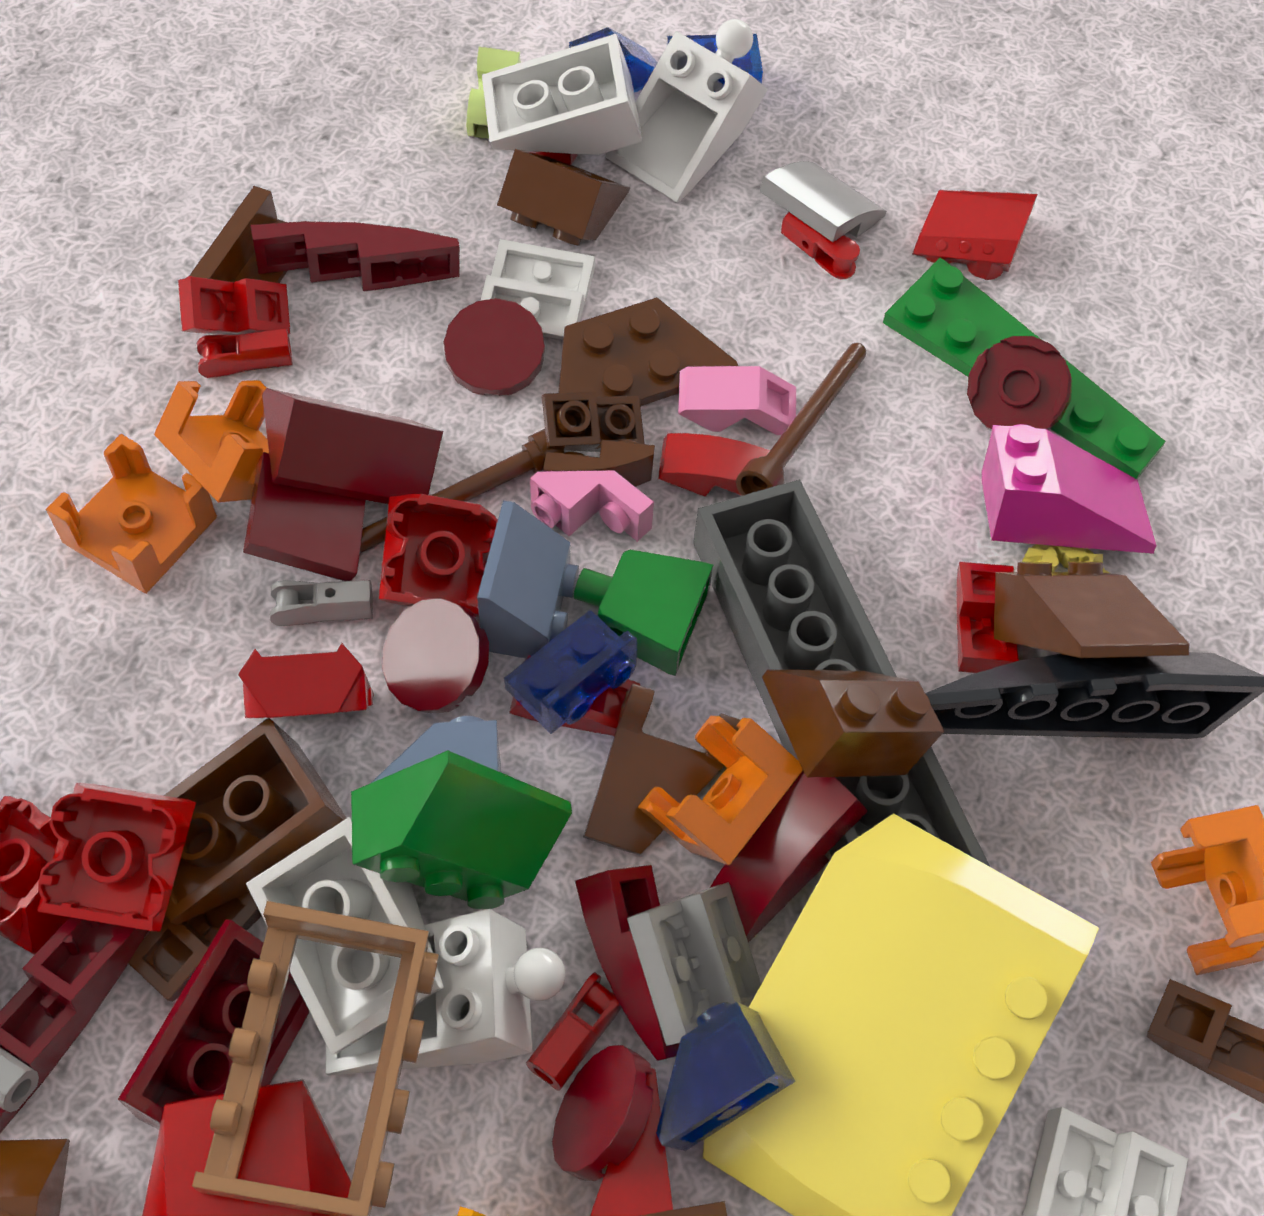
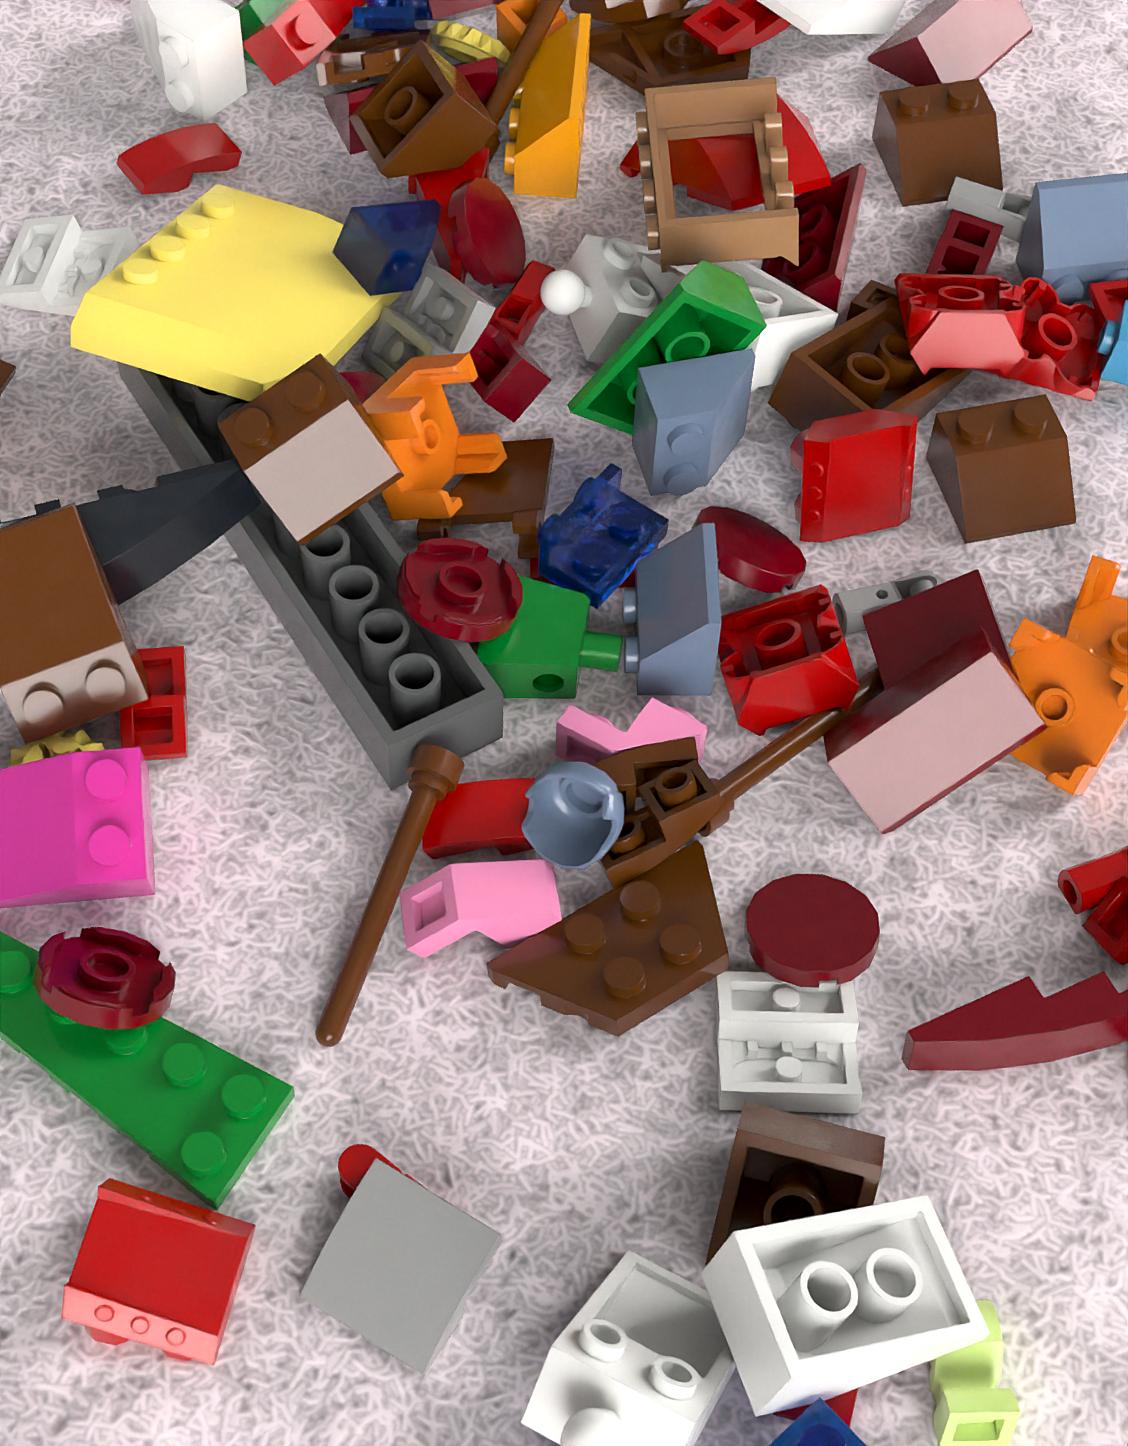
camera: 170 degrees right, 5 degrees down
none -> dark red tile [397,537,523,642]
none -> sand blue hair [522,762,624,870]
none -> reddish brown slope [926,394,1076,544]

